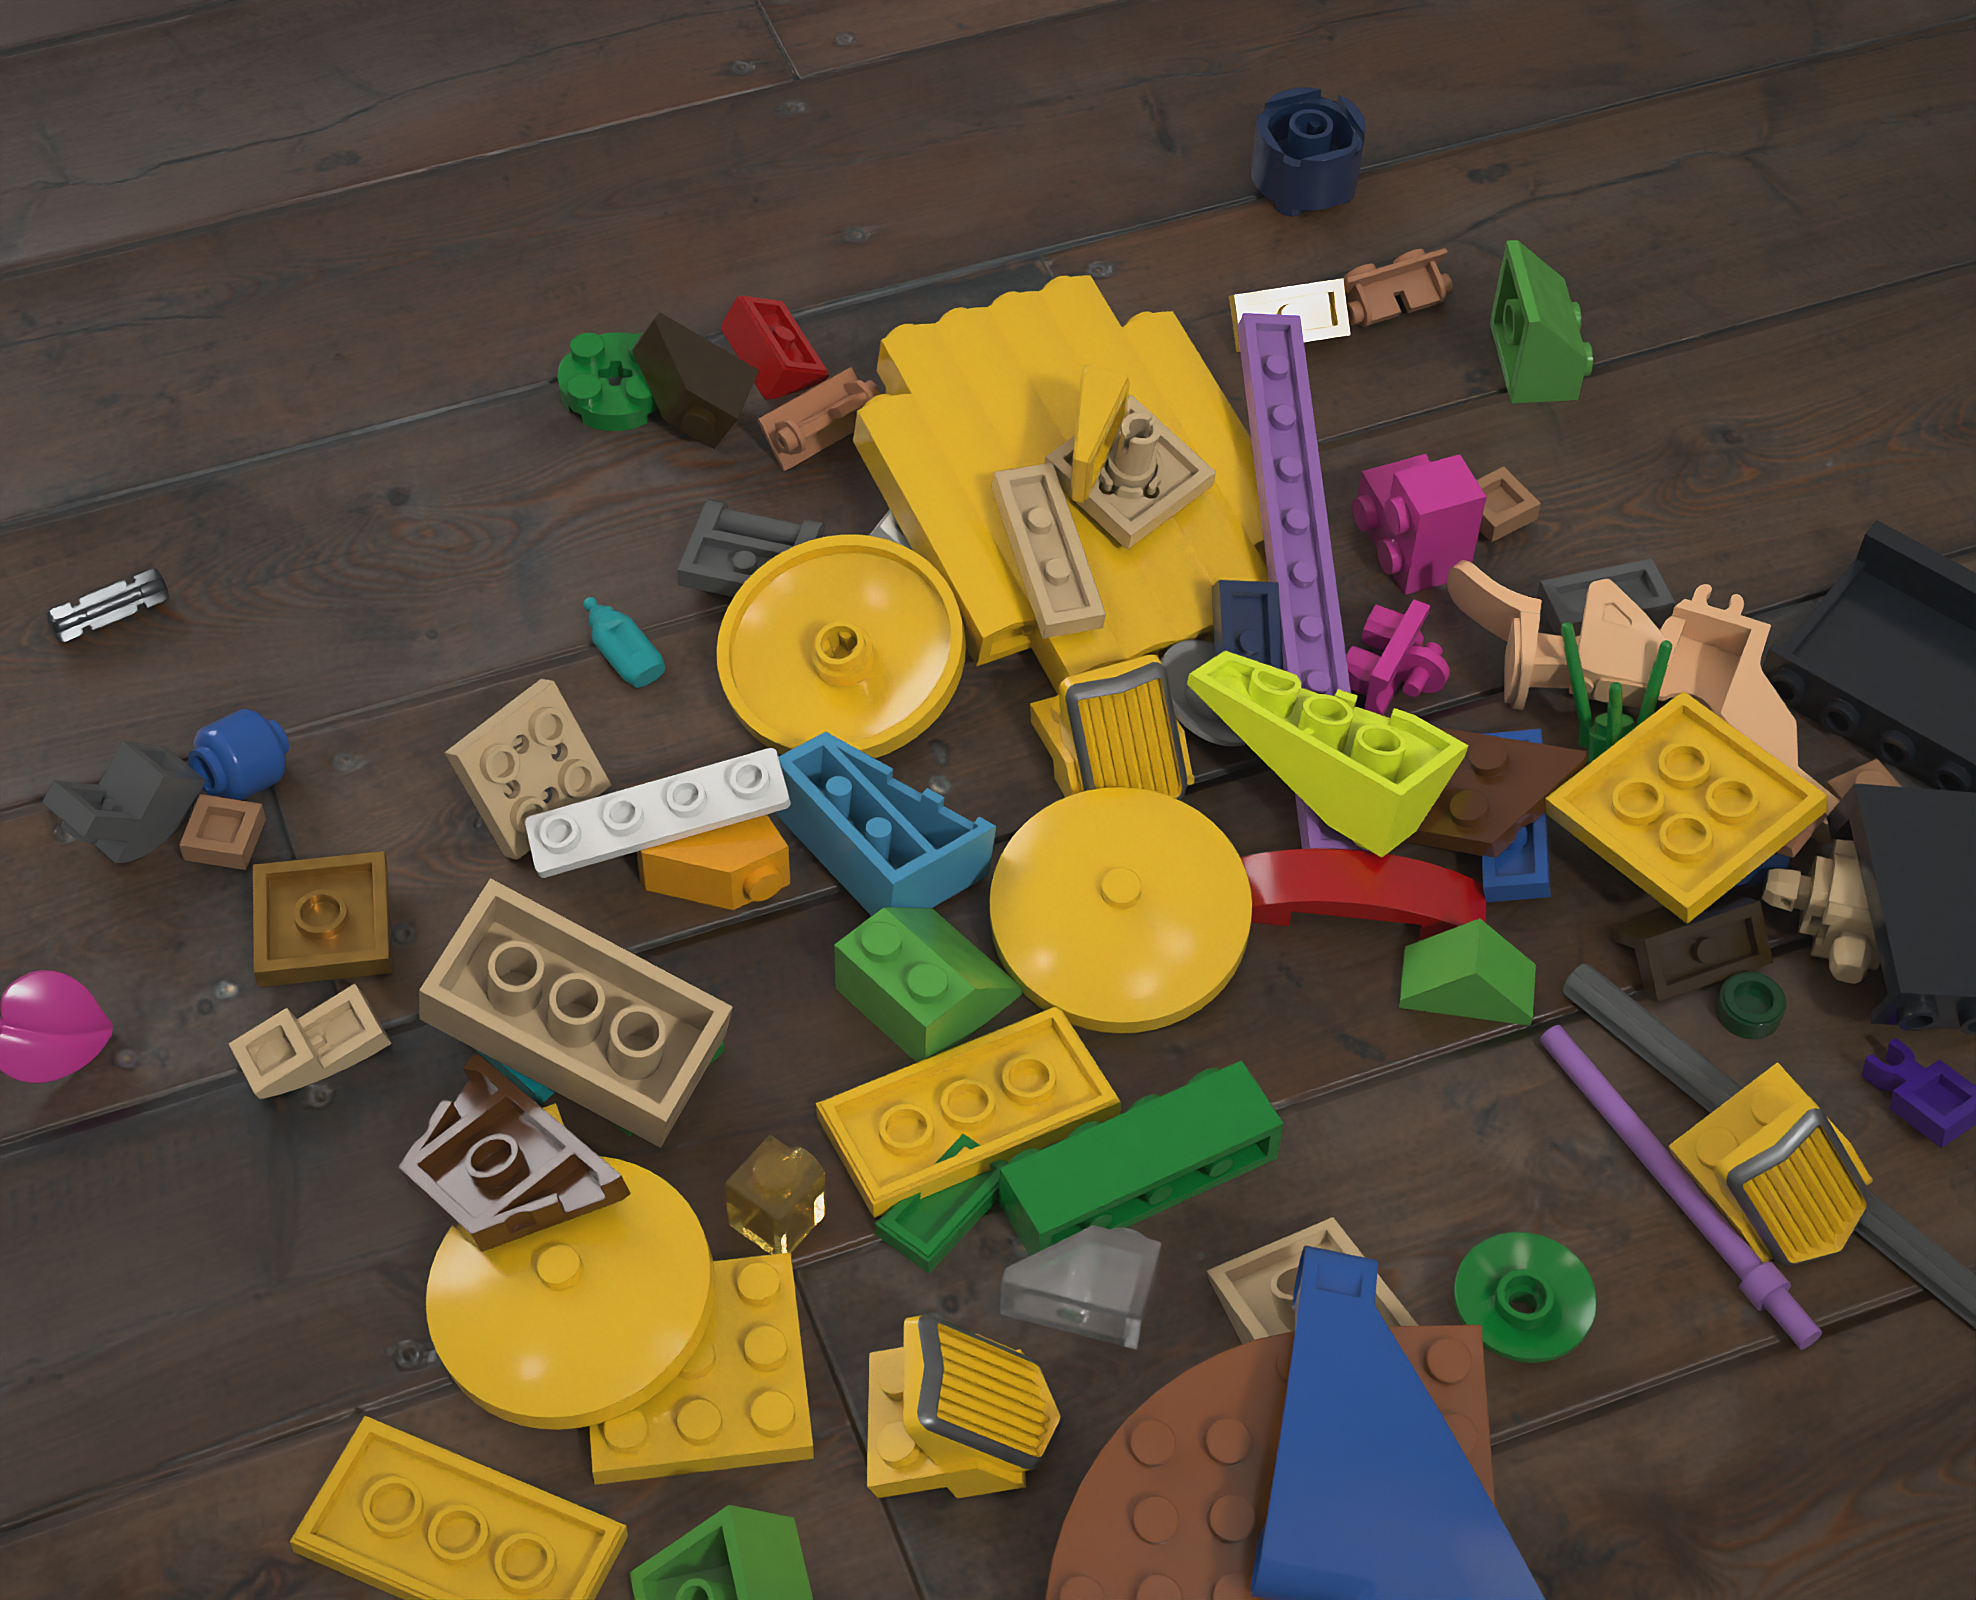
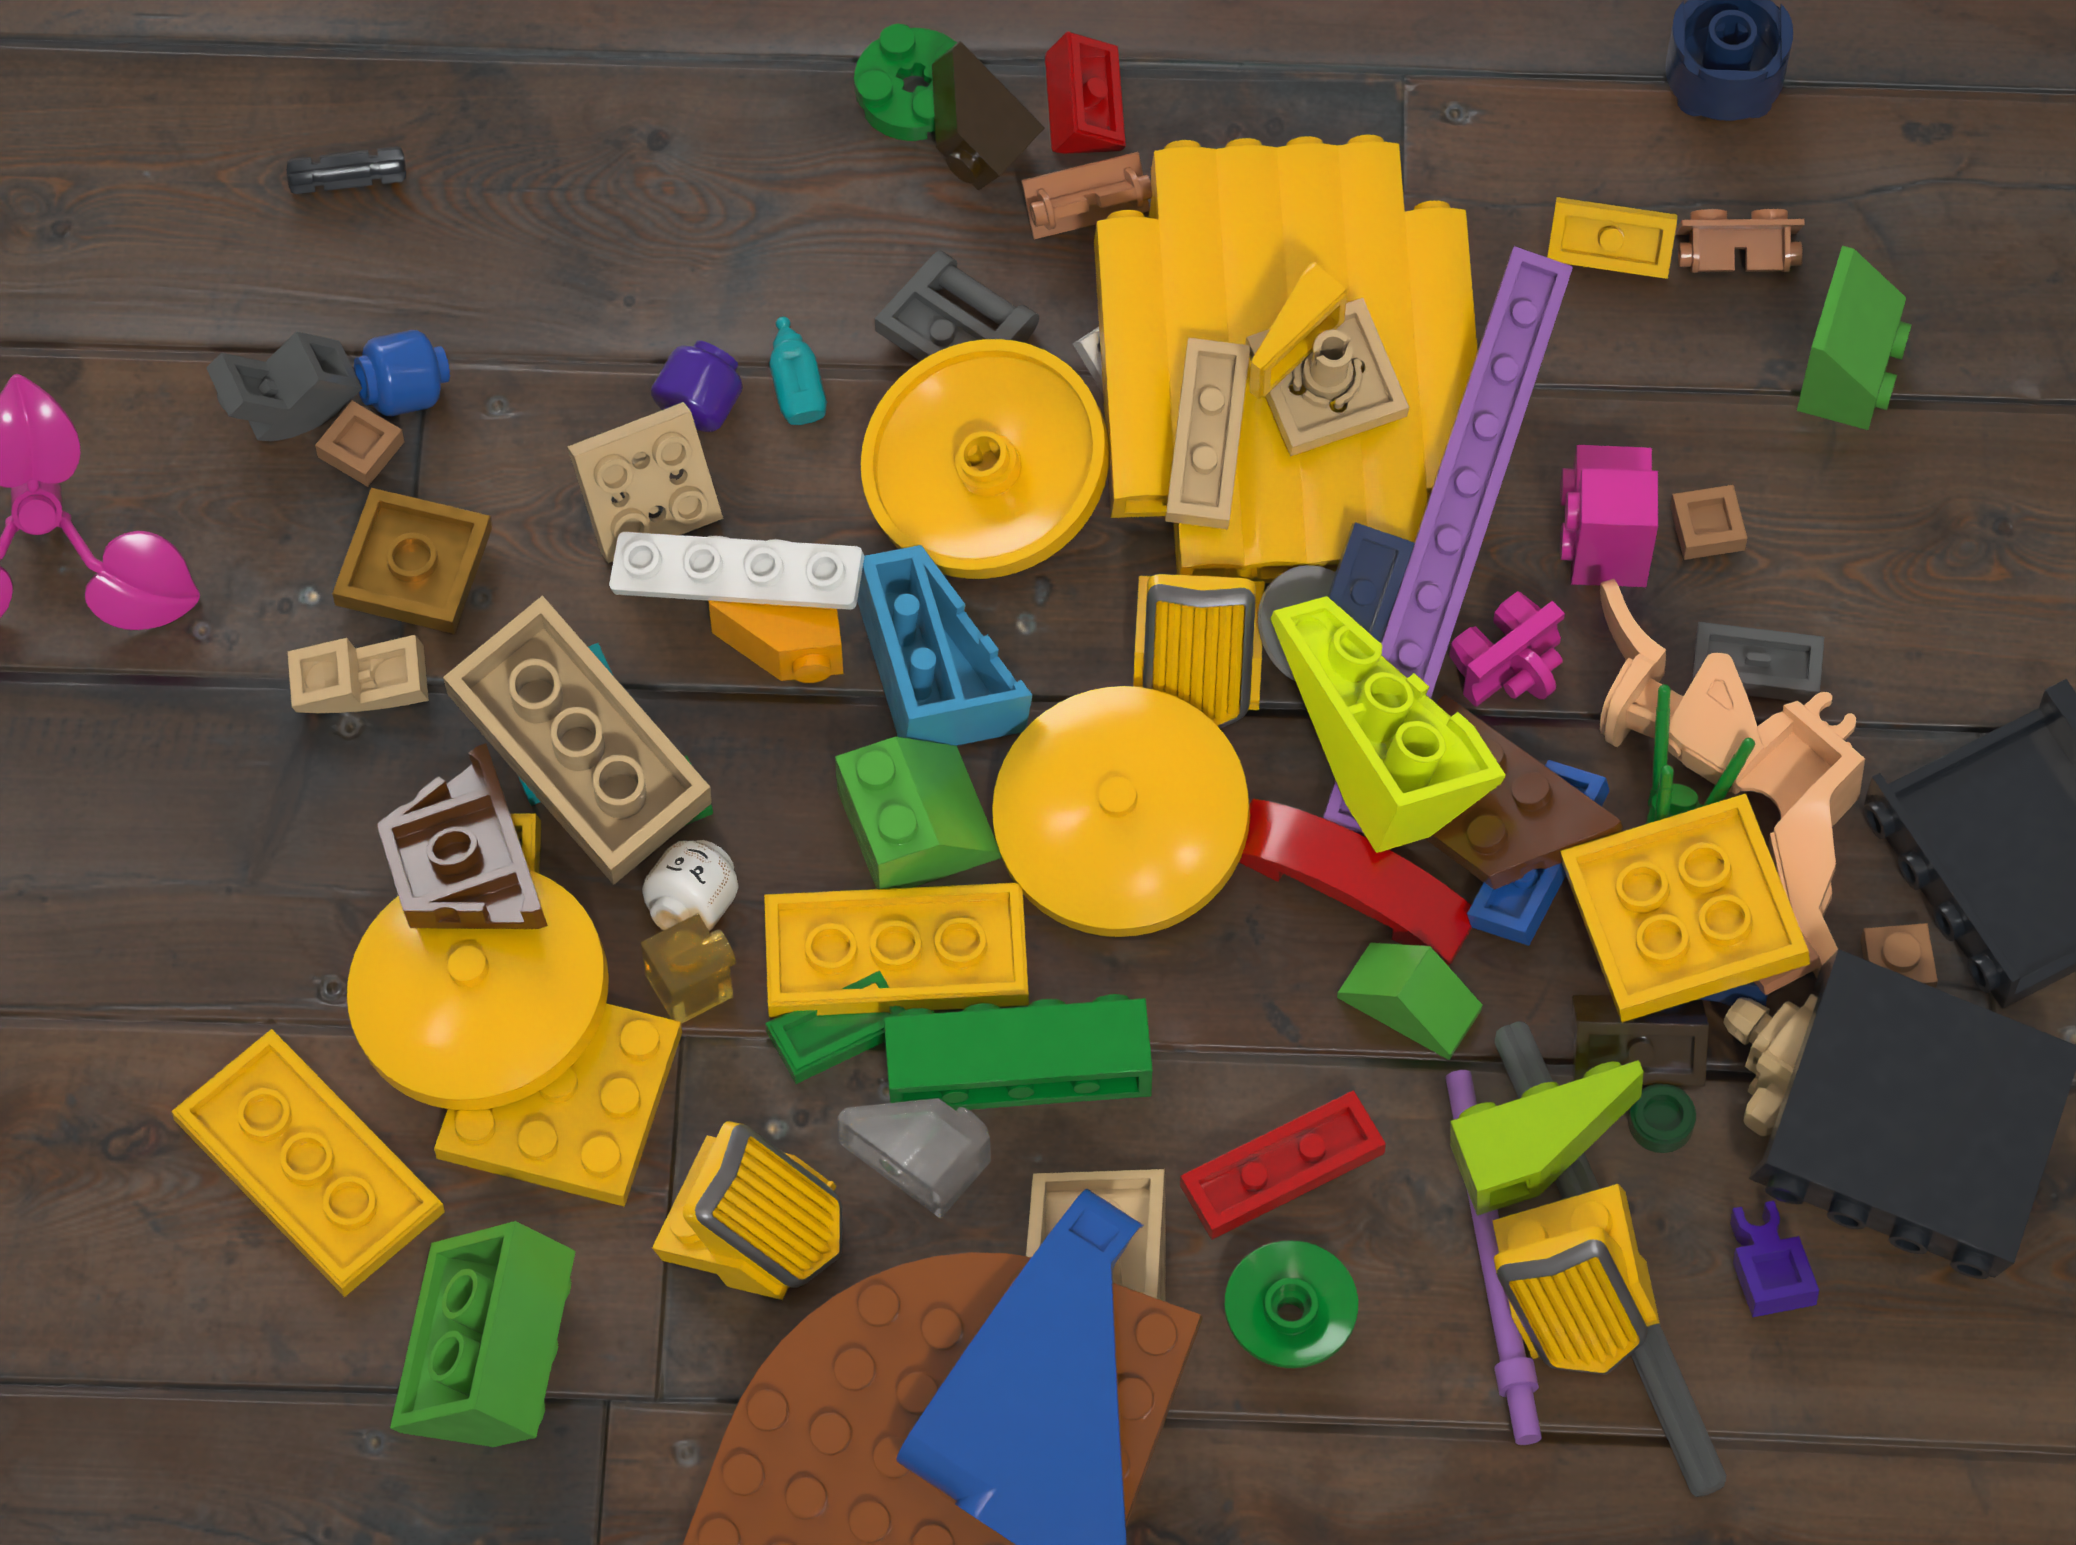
camera: 25 degrees right, 10 degrees up
none -> white head [642,840,739,936]
none -> dark purple head [651,340,743,432]
none -> red plate [1180,1090,1386,1240]
none -> lime slope [1450,1060,1643,1216]

